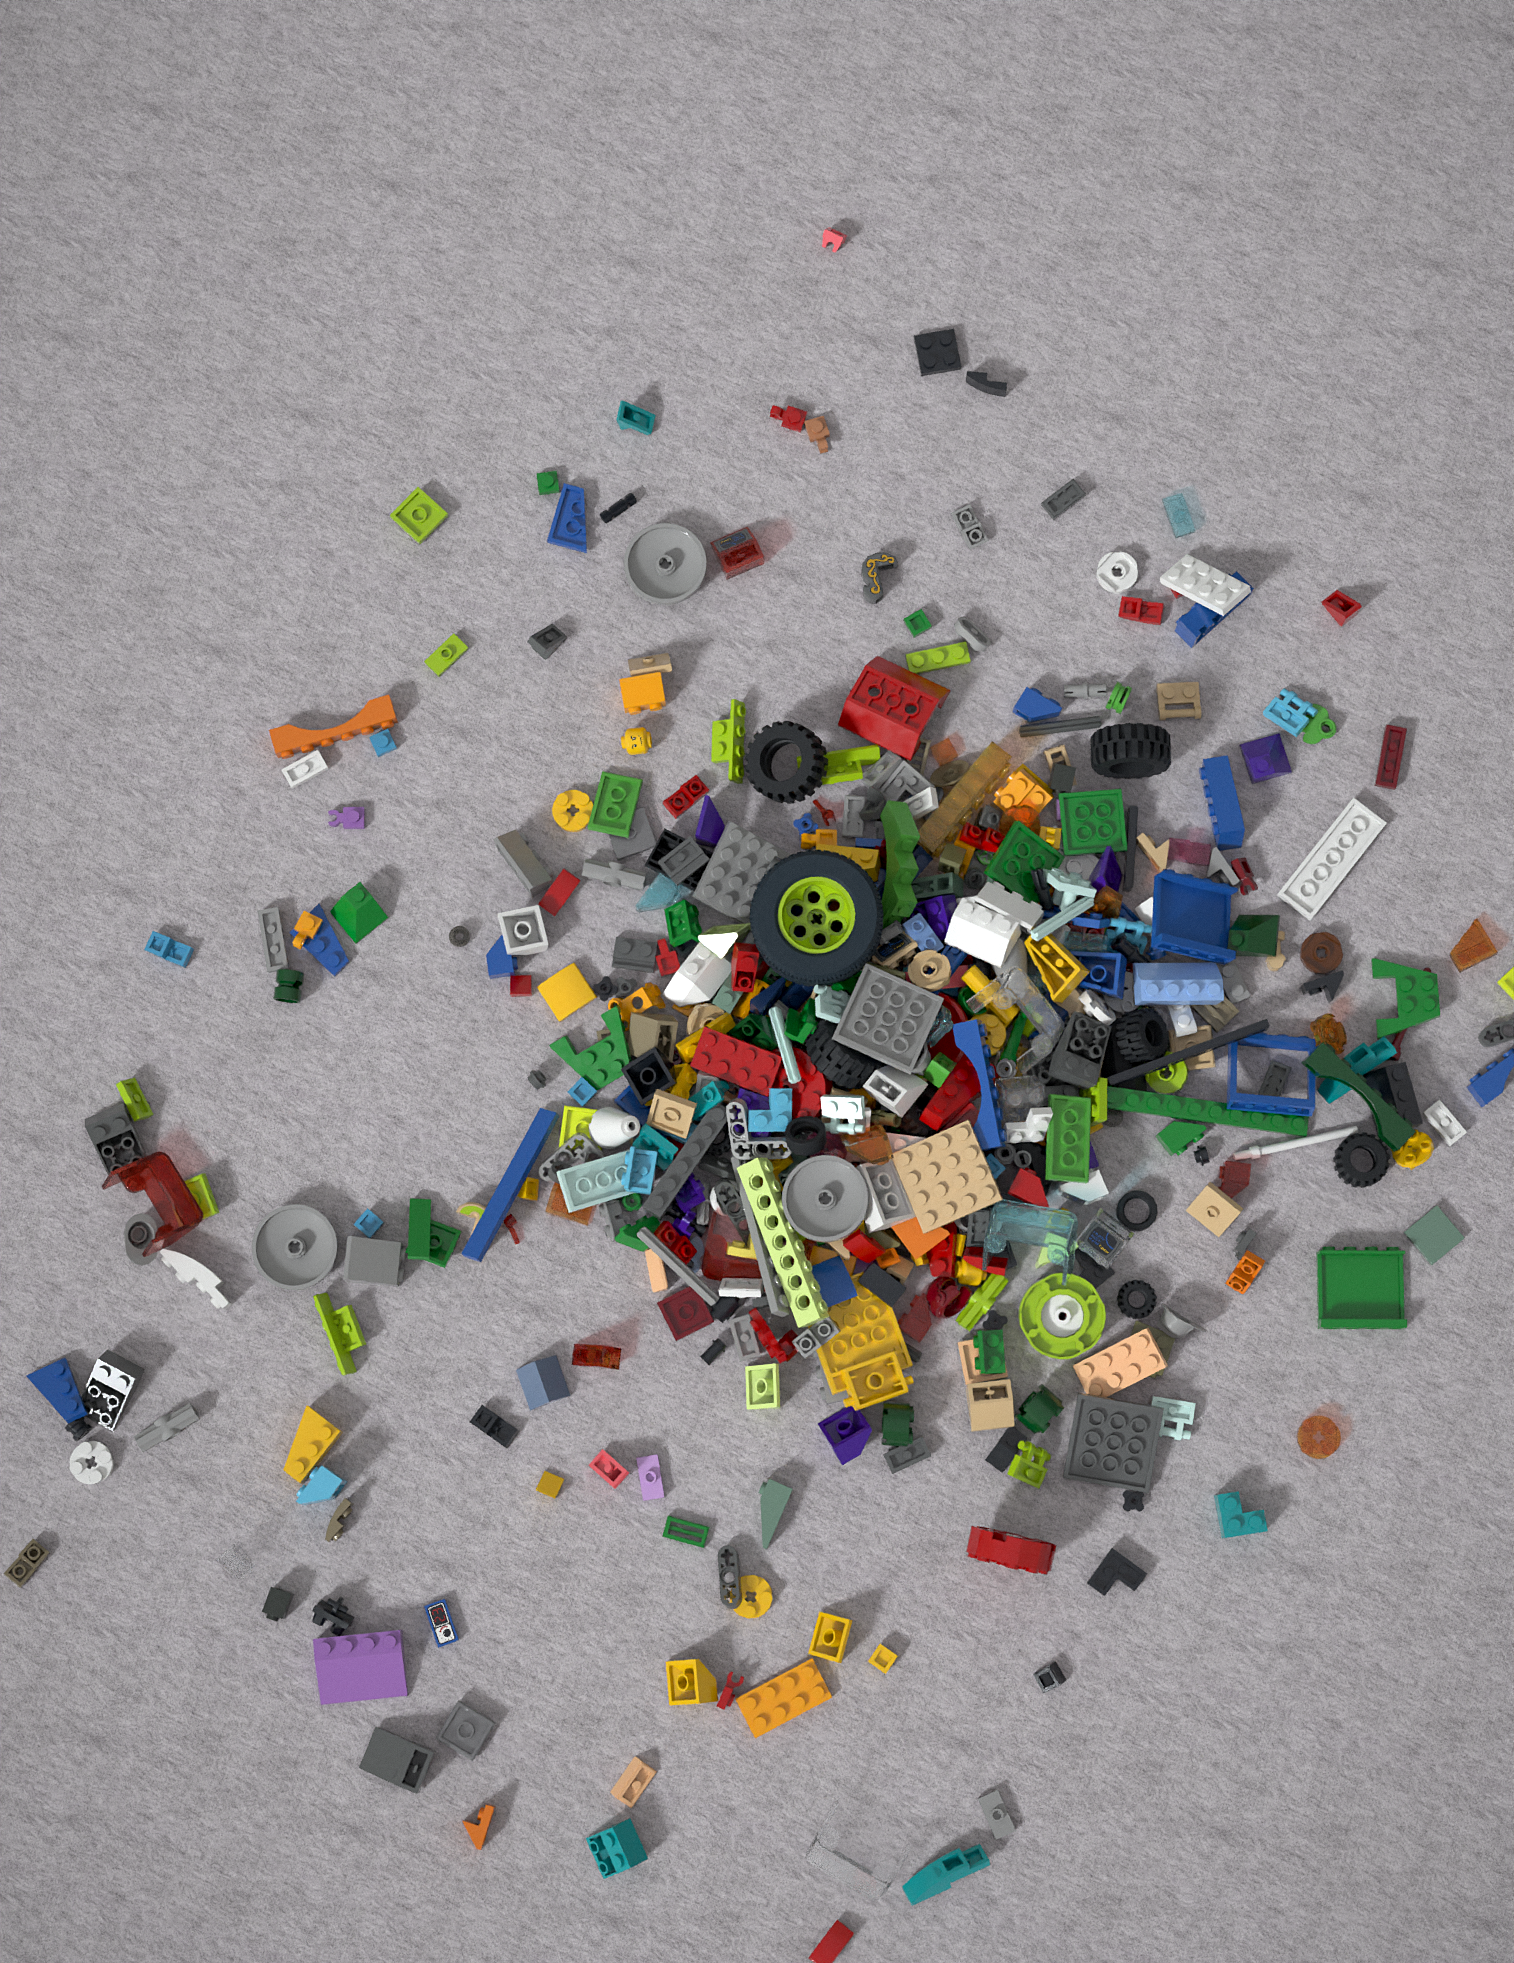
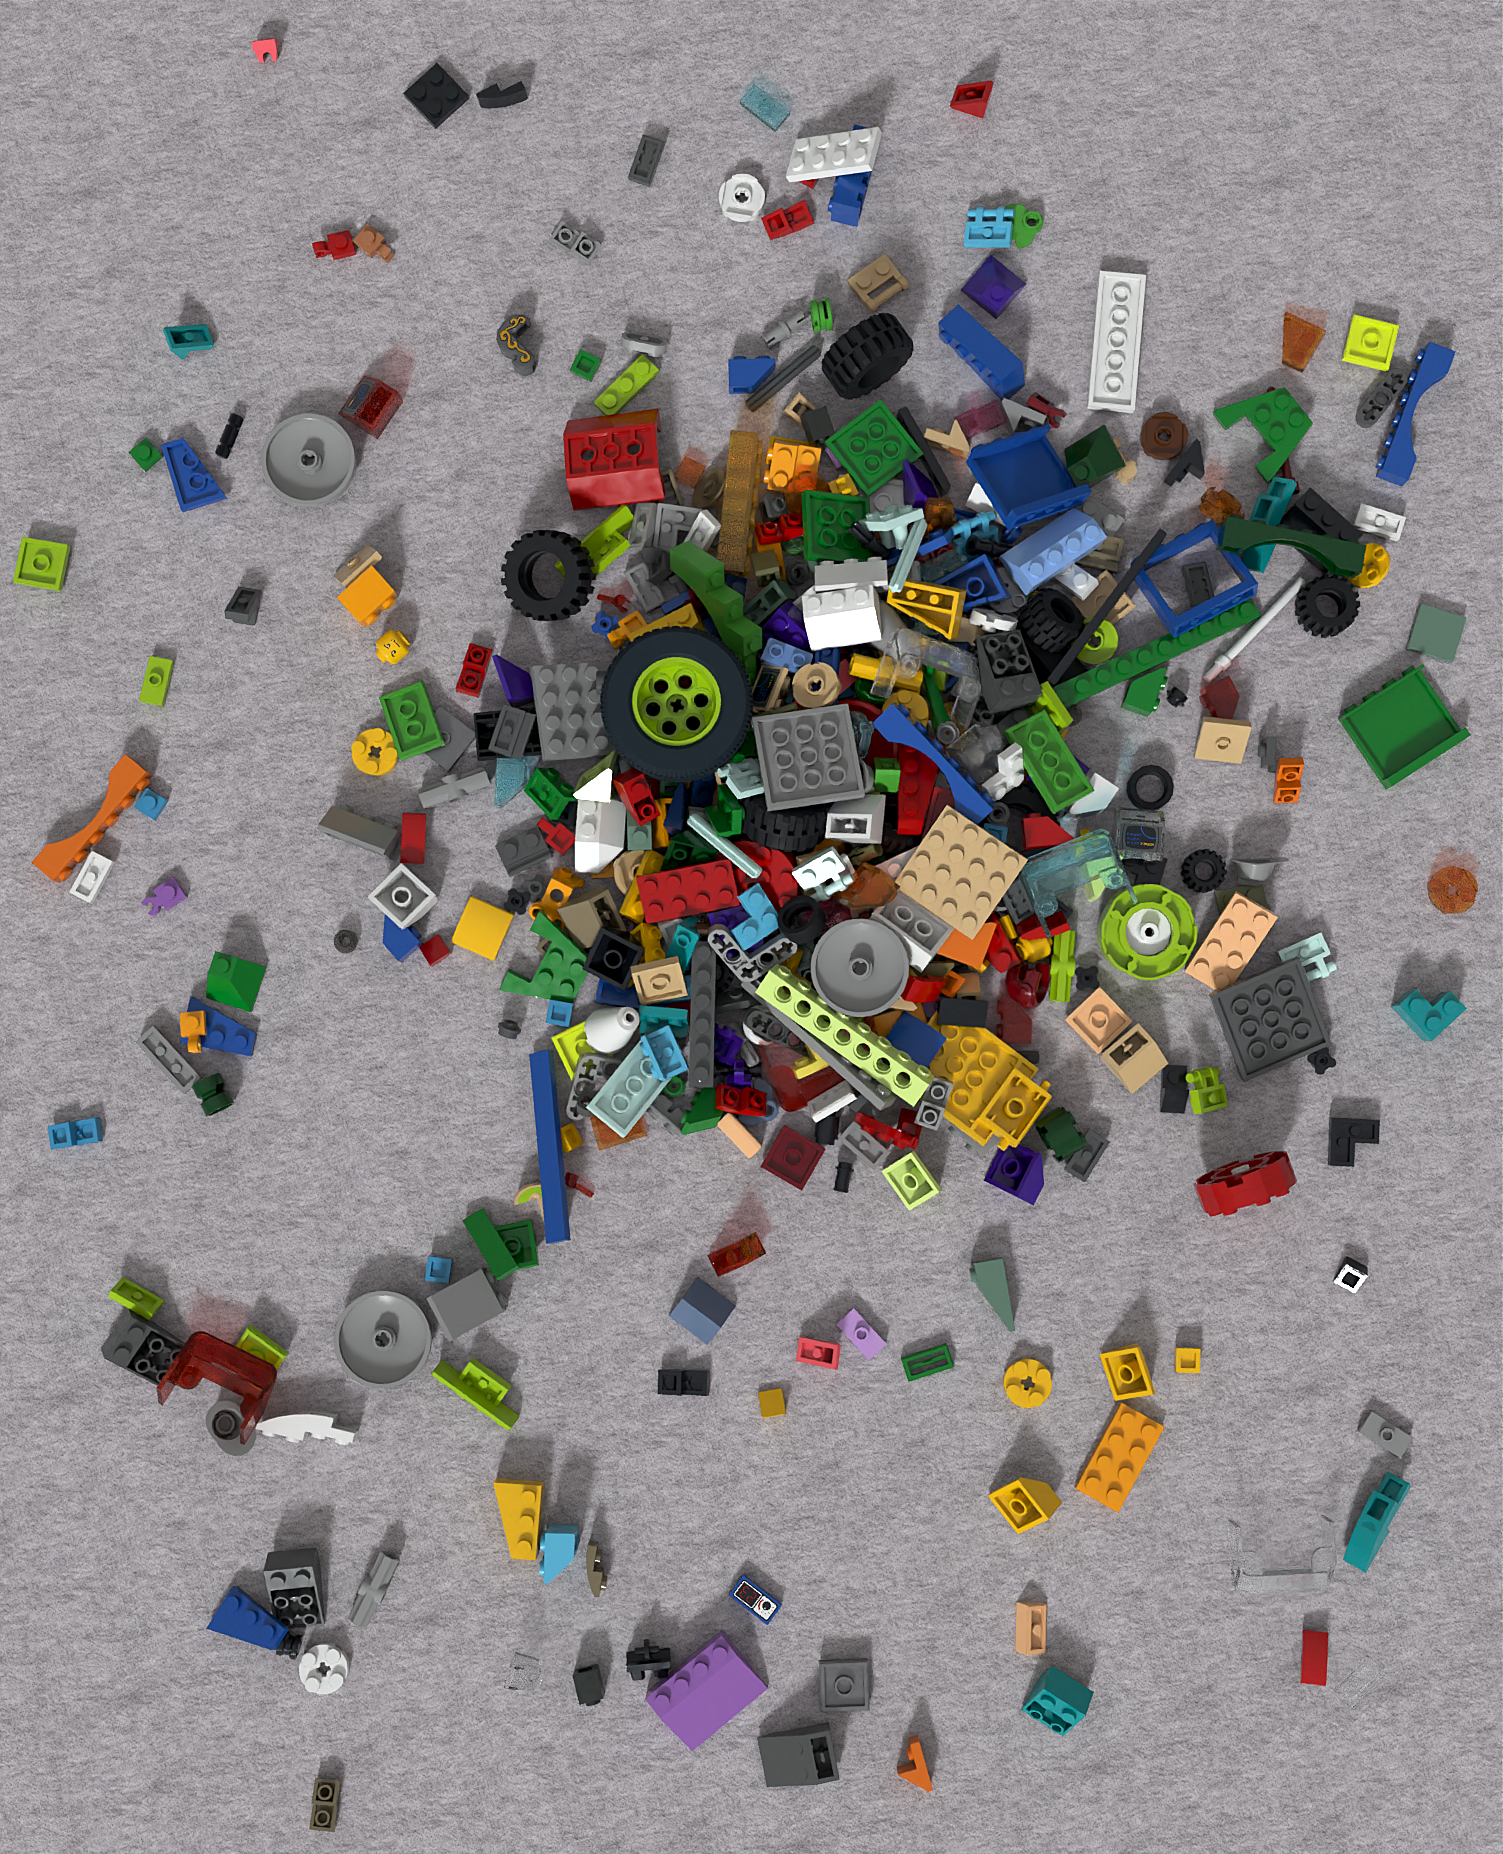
camera: 30 degrees left, 5 degrees up
light grey axle [637,1226,719,1306] -> none
lime bracket [711,699,746,784] -> none
red plate [717,1671,744,1710] -> none
dark grey beam [718,1545,742,1609] -> none
light grey pin [880,920,904,945] -> none
green bracket [973,1330,1006,1375] -> none
dark grey hinge [1014,1151,1032,1168] -> none
dark green brick [1014,1384,1064,1434] -> none
dark red plate [1374,724,1407,790] -> none

